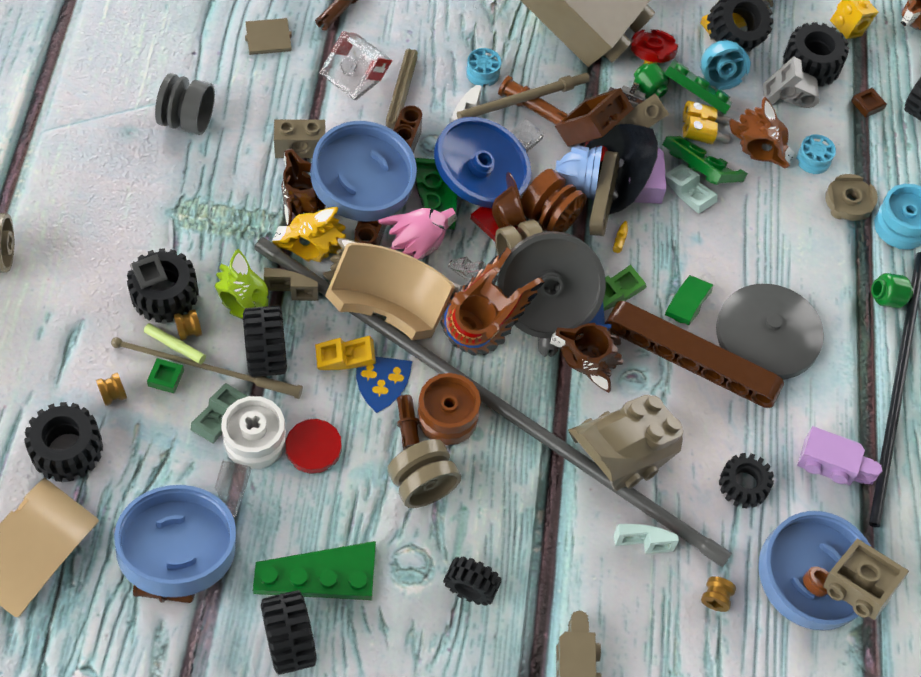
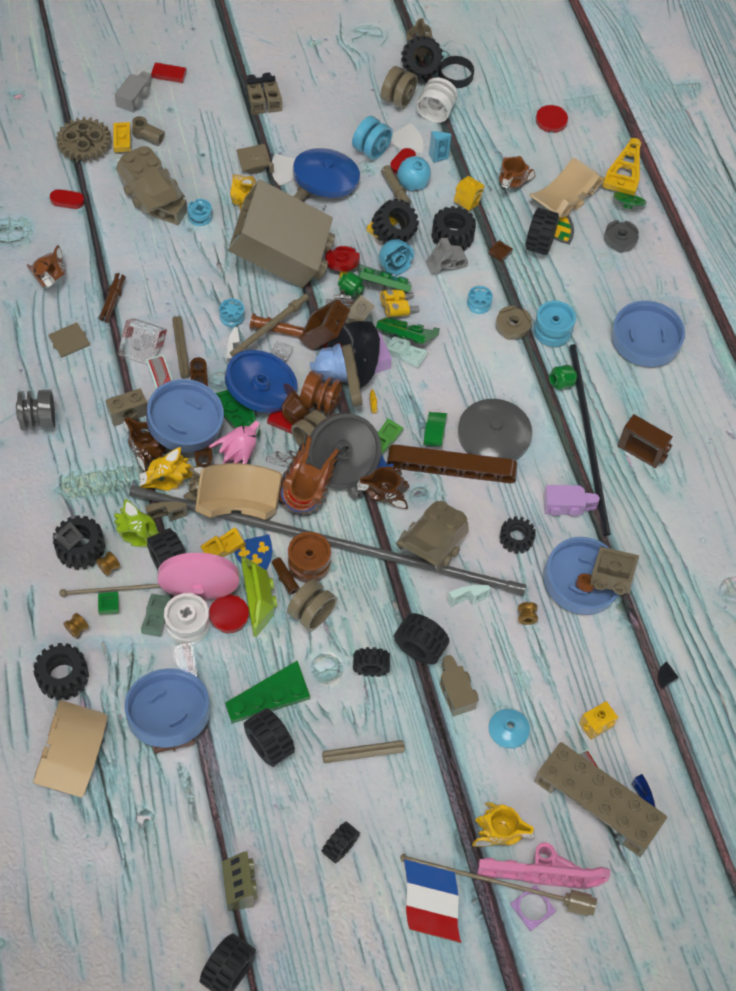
camera: 20 degrees left, 0 degrees up
yellowish green piece [144,323,206,364] -> none
dark orange piece [729,97,794,168] -> none
none -> slope [146,354,173,389]
none -> bright pink dish [157,553,239,600]
none -> lime wedge [241,557,277,637]
none -> black tyre [394,613,450,664]

